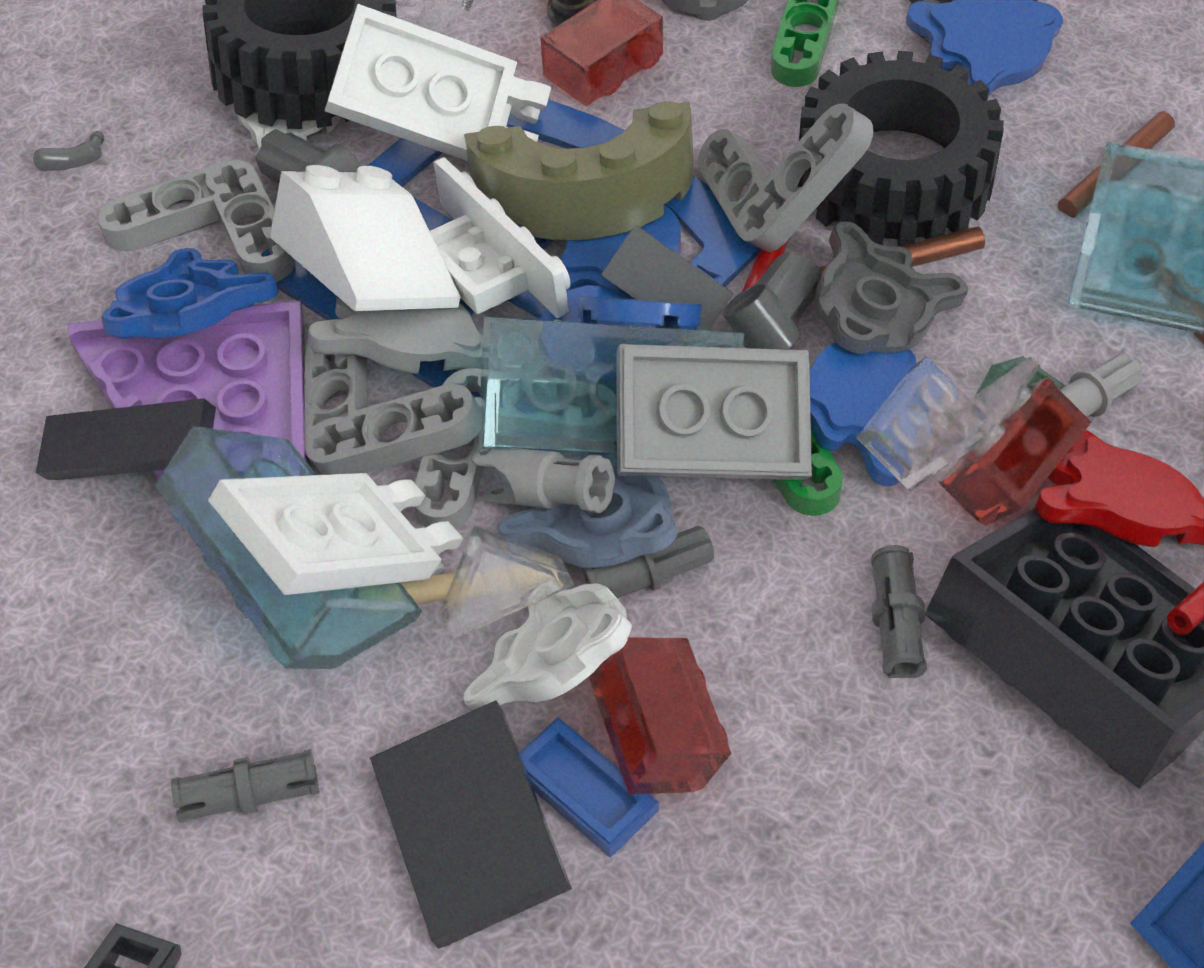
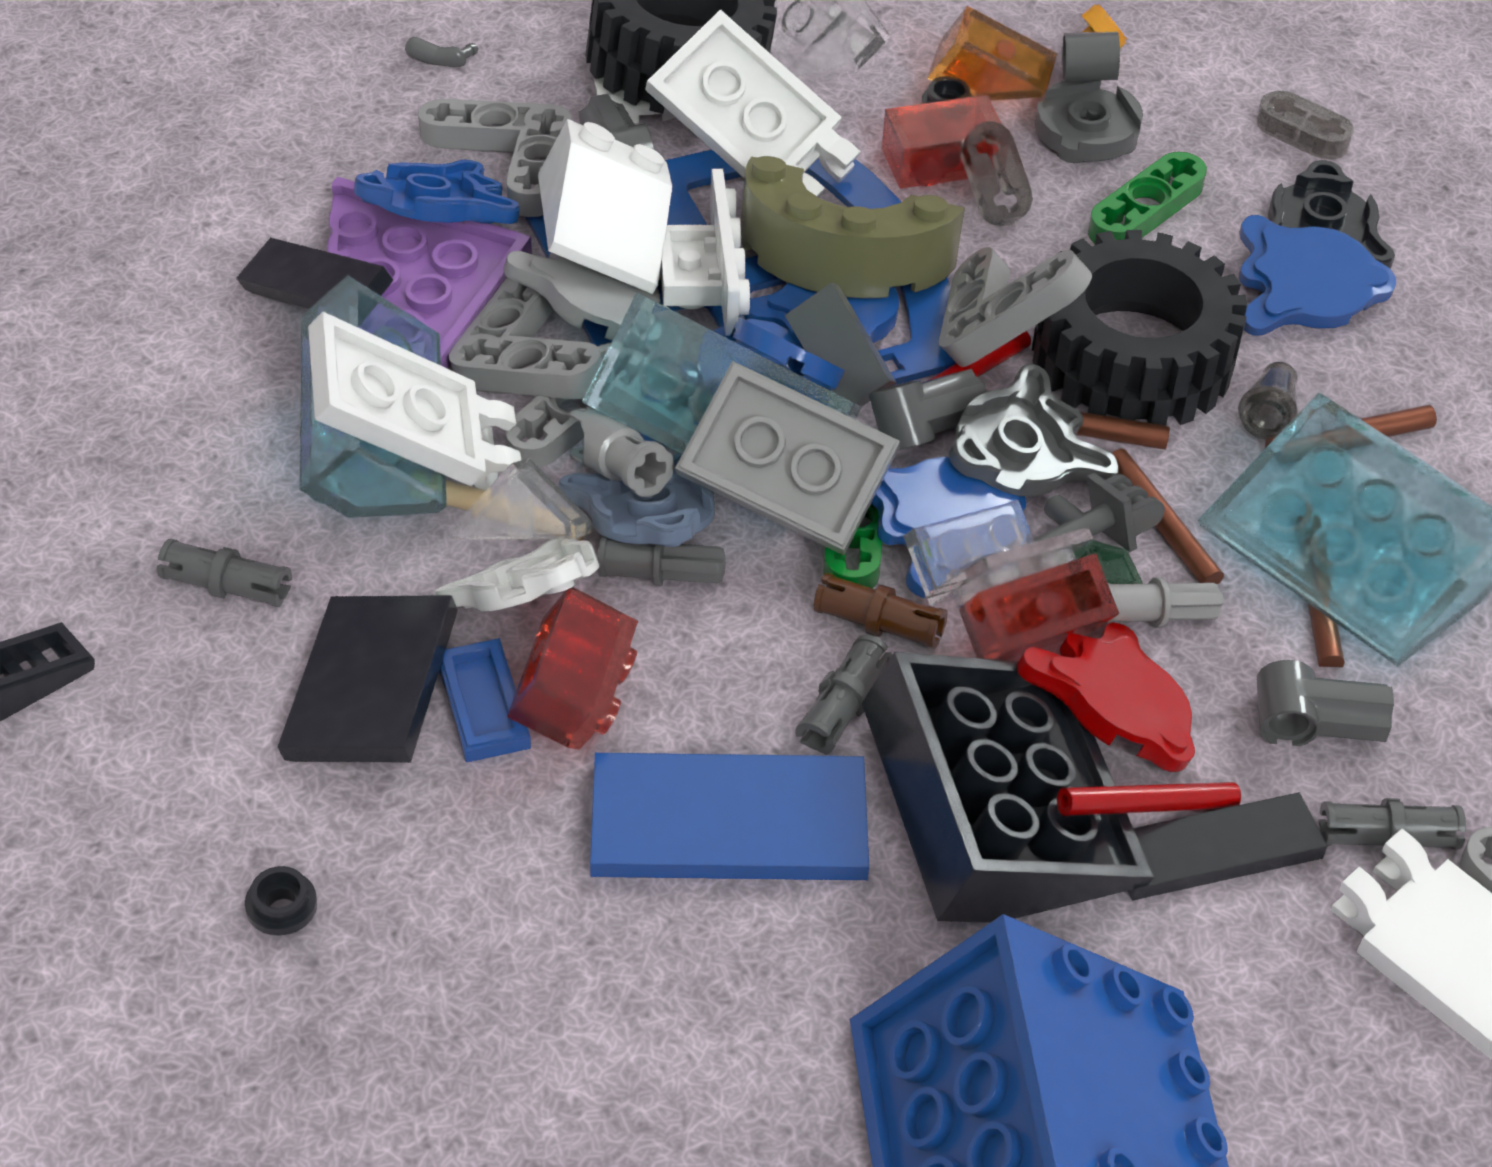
camera: 25 degrees right, 5 degrees down
none -> blue tile [590,752,869,881]
none -> reddish brown pin [814,573,948,649]
none -> clear smoke beam [960,121,1033,226]
none -> dark grey arm [1029,472,1165,563]
none -> copper bar [1112,448,1224,584]
none -> clear smoke cone [1238,362,1298,440]

